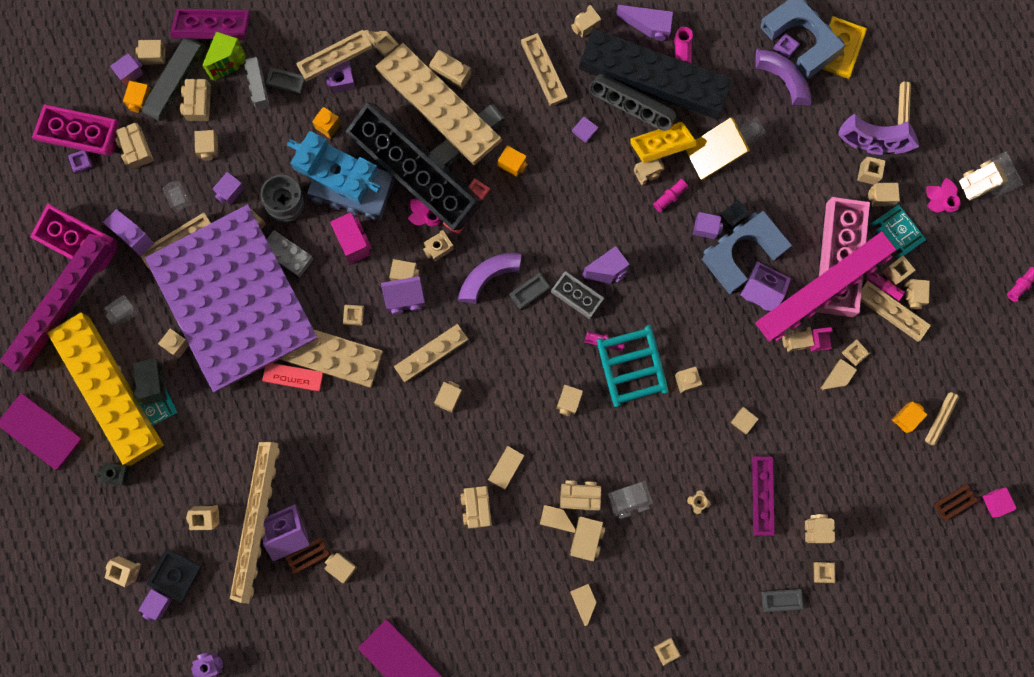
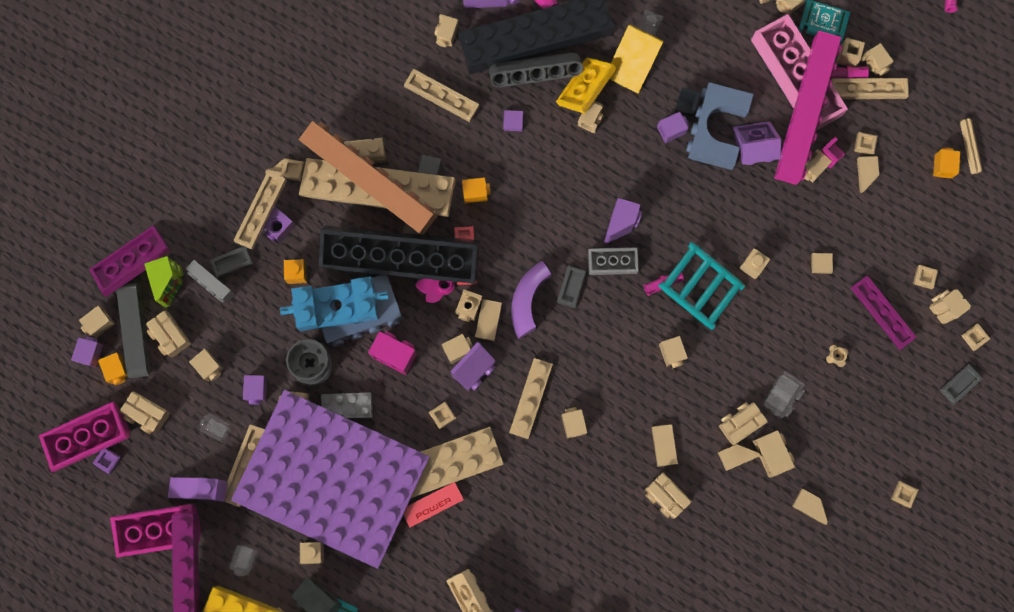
camera: 35 degrees left, 0 degrees up
dark pink pin [653,179,689,213] -> none
none -> nougat brick [299,121,438,235]
none -> tan tile [475,299,502,341]
none -> tan tile [913,265,938,289]

